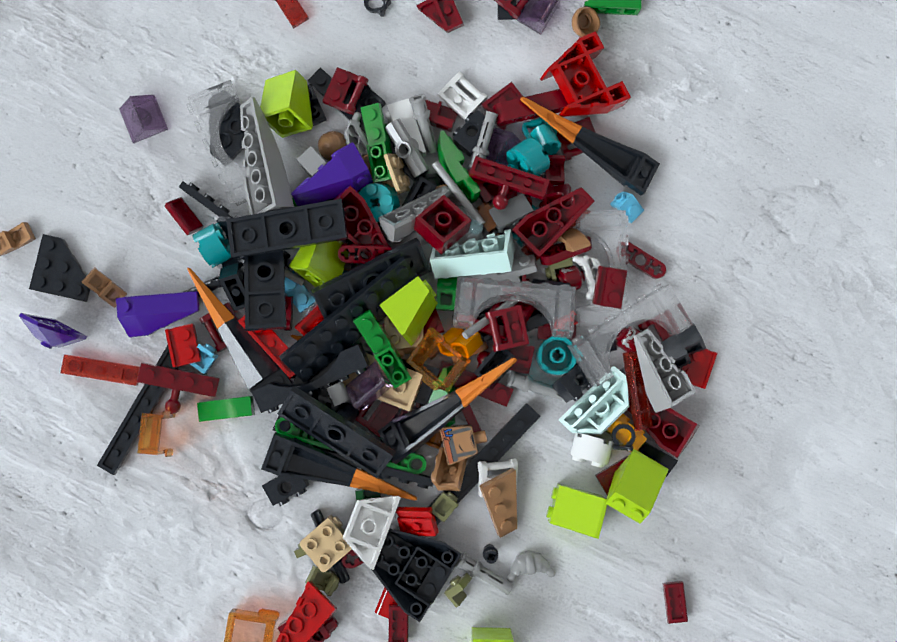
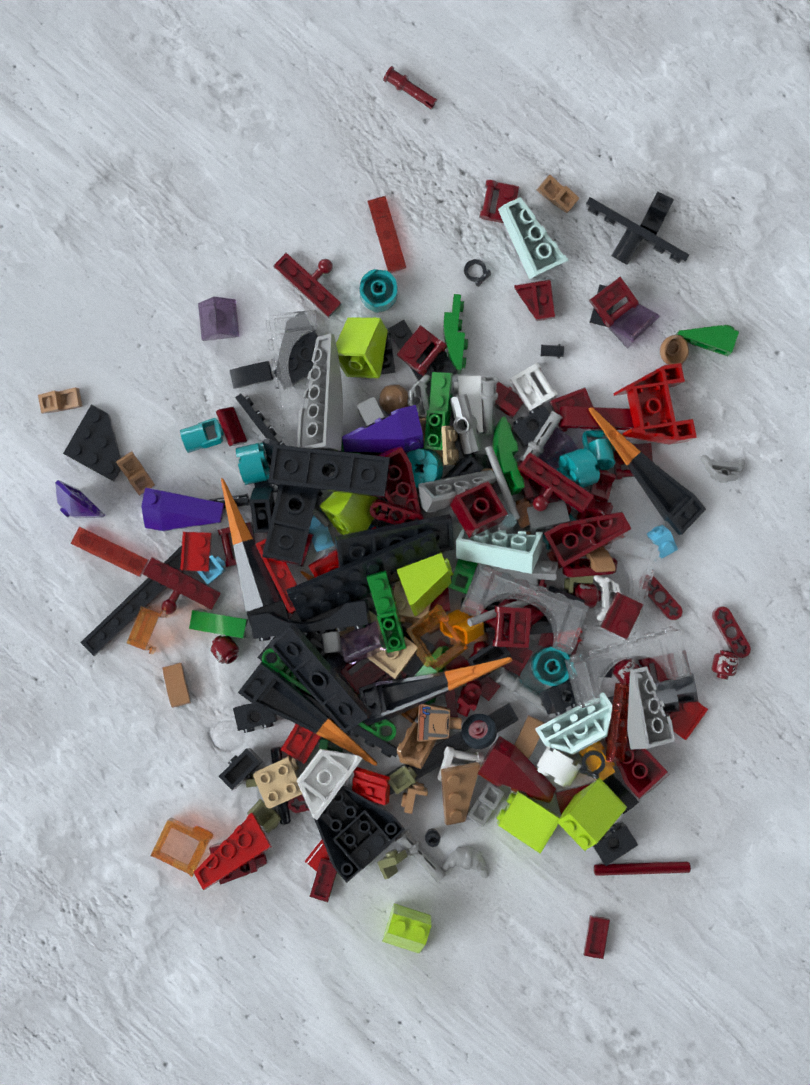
camera: 15 degrees right, 0 degrees up
none -> medium nougat slope [162,663,191,708]
none -> teal piece [180,418,224,453]
none -> dark red head [210,635,239,664]
none -> black brick [218,748,263,790]
none -> black slope [229,361,273,389]
none -> dark red plate [273,253,342,318]
none -> red plate [280,724,321,764]
none -> teal brick [359,269,398,313]
none -> medium nougat bracket [401,782,428,814]
none -> green slope [443,294,468,374]
none -> dark red hips [457,682,481,717]
none -> black wheel [461,714,497,749]
none -> light grey slope [467,782,505,827]
none -> dark red wedge [477,736,556,803]
none -> medium nougat slope [514,715,545,759]
none -> black pin [540,344,564,359]
none -> black brick [592,822,638,866]
none -> dark red axle [593,861,691,876]
none -> light grey piece [701,455,745,483]
none -> dark red head [711,650,739,680]
none -> dark red beam [712,607,751,658]

